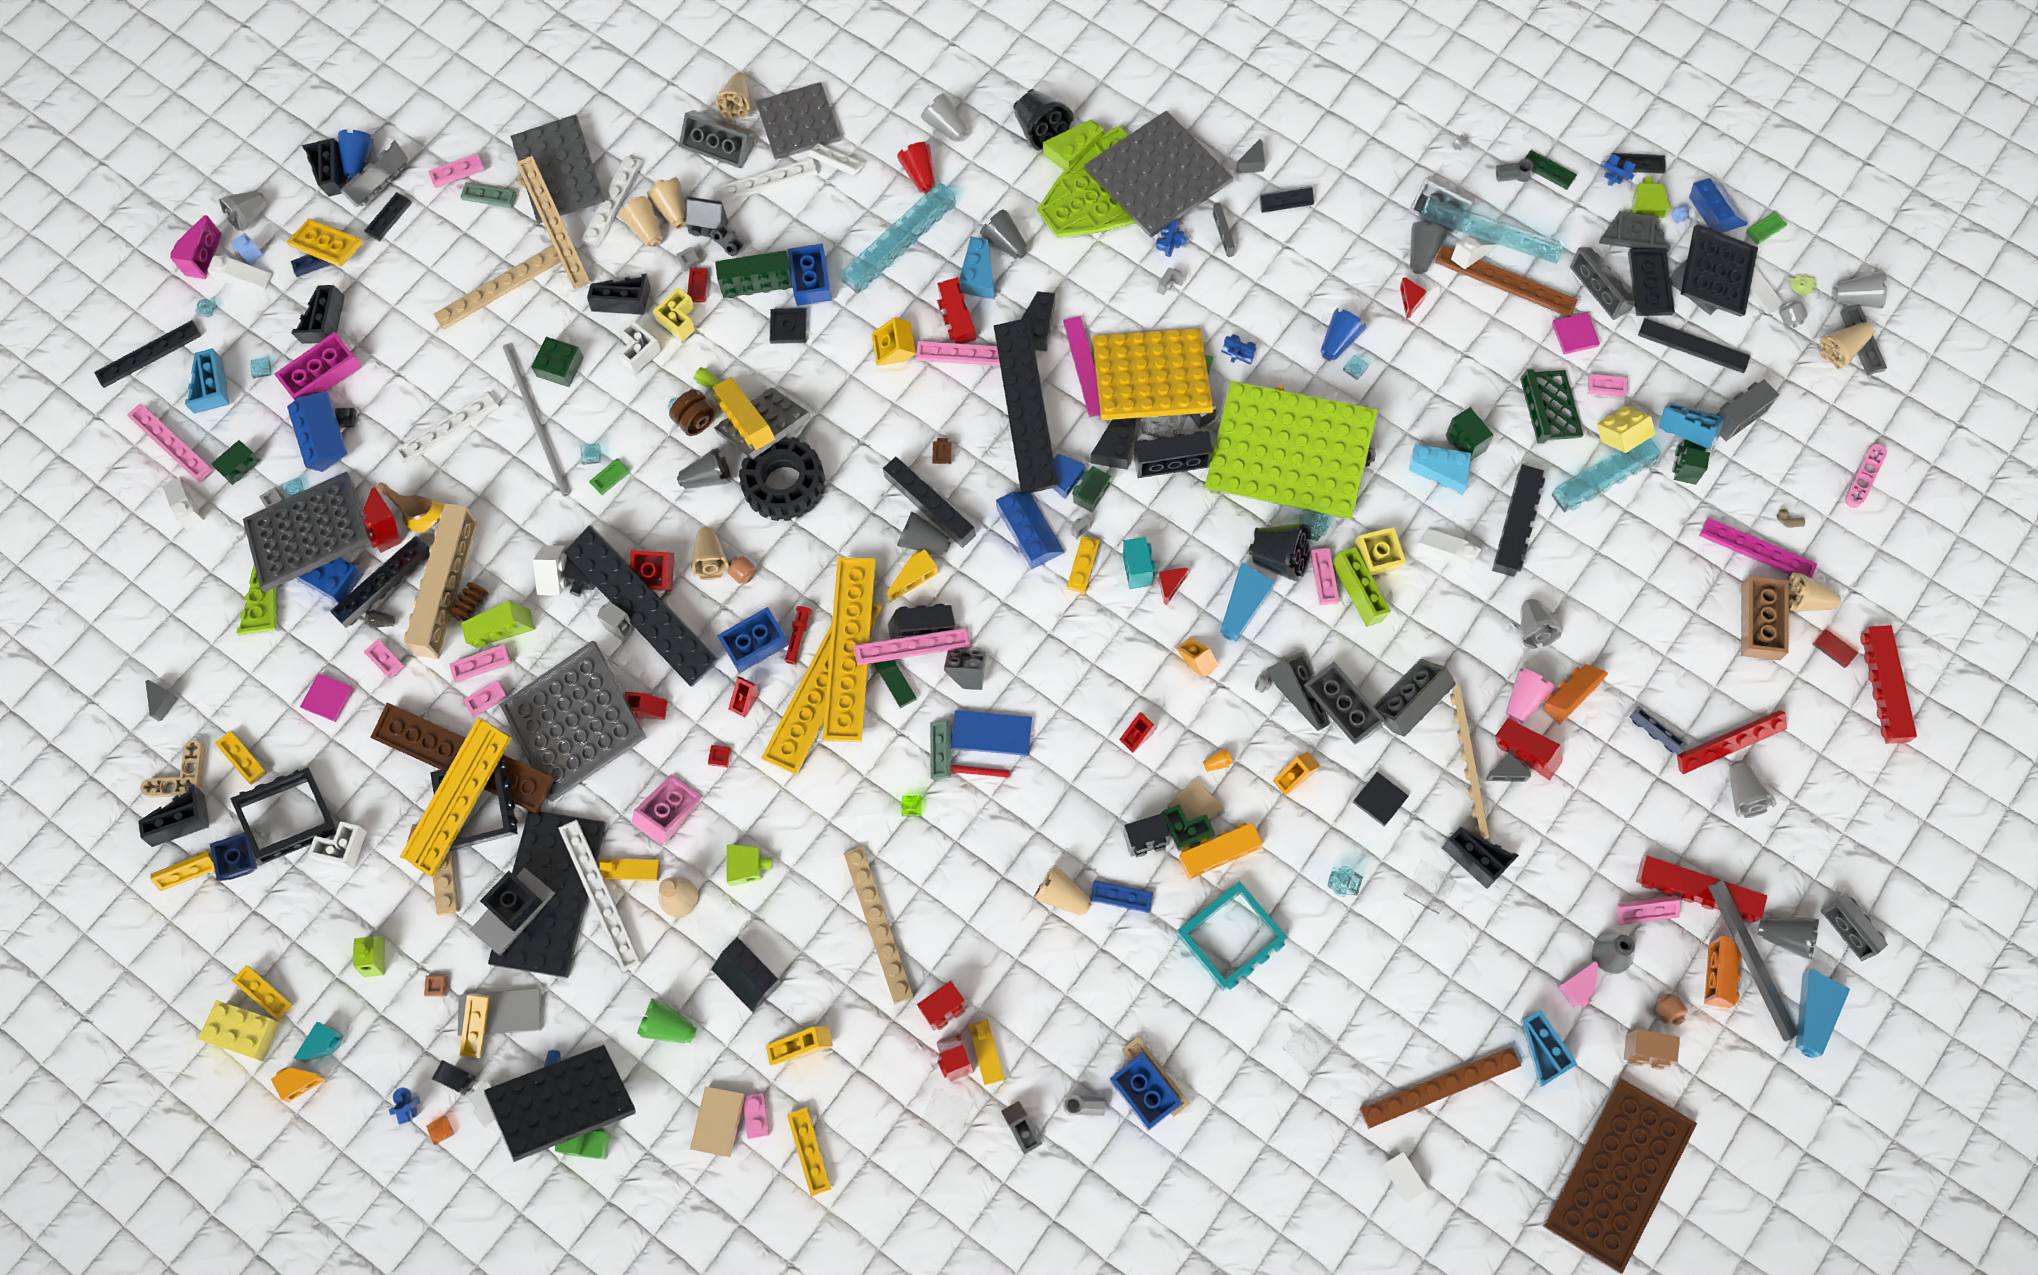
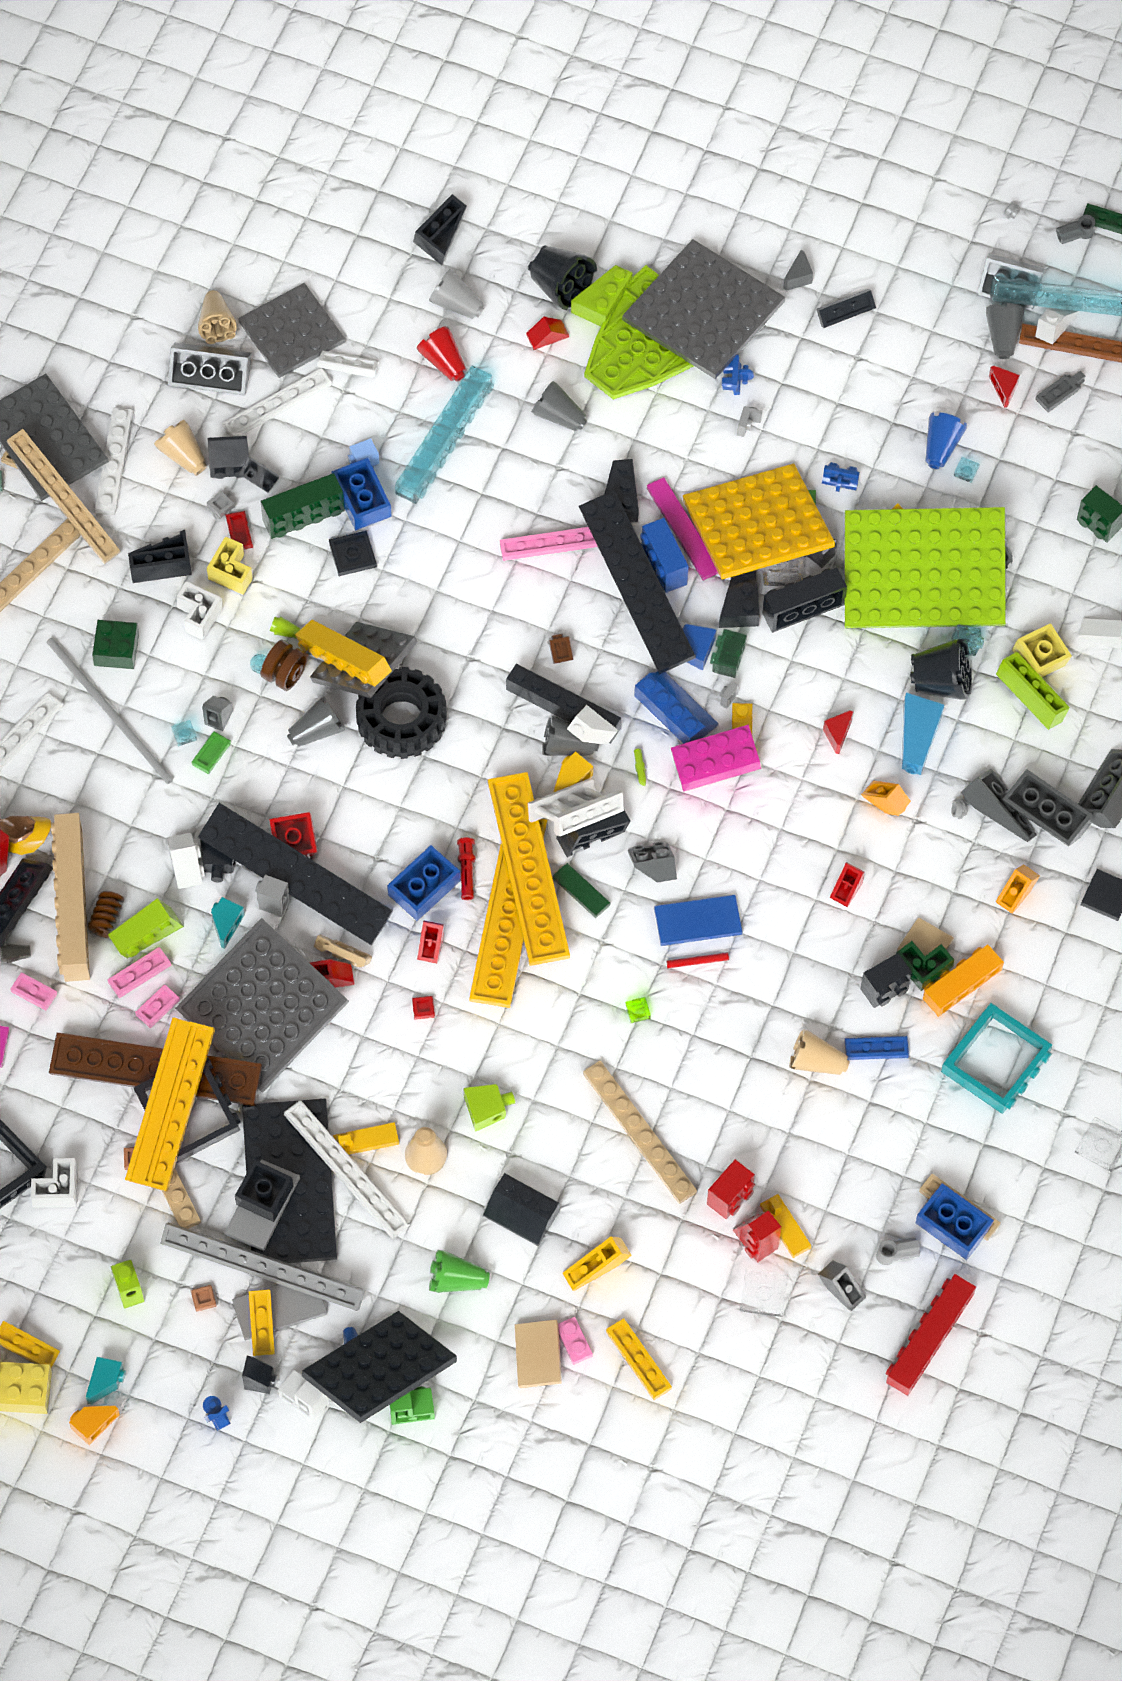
camera: 20 degrees left, 5 degrees down
clear orange tile [426,1115,455,1145] -> none
tan cone [618,196,662,247] -> none
bright pink slope [631,774,702,845] -> none
tan cone [691,527,729,580] -> none
nougat head [727,556,756,584] -> none
bright pink tile [854,628,970,665] -> none
yellow slope [871,317,916,366] -> none
sand green tile [930,720,951,780] -> none
red wedge [937,277,976,344] -> none
dark azure wedge [959,236,994,299] -> none
teal brick [1122,537,1156,590] -> none
light orange cone [1203,749,1233,772] -> none
dark grey tile [1212,202,1235,257] -> none
bright pink plate [1310,548,1339,605] -> none
clear light blue brick [1327,866,1363,897] -> none
medium azure wedge [1409,444,1471,496] -> none
none -> light grey plate [160,1222,365,1311]
none -> dark grey slope [202,696,233,731]
none -> teal slope [211,897,245,949]
none -> tan hinge [313,934,372,967]
none -> light blue brick [348,438,379,466]
none -> black wedge [413,194,467,265]
none -> red slope [526,316,569,350]
none -> white fence [528,778,624,836]
none -> white slope [567,705,618,745]
none -> lime piece [634,749,646,786]
none -> blue brick [640,518,689,593]
none -> dark pink brick [671,724,761,792]
none -> red brick [885,1274,977,1396]
none -> dark grey hinge [1035,371,1086,413]

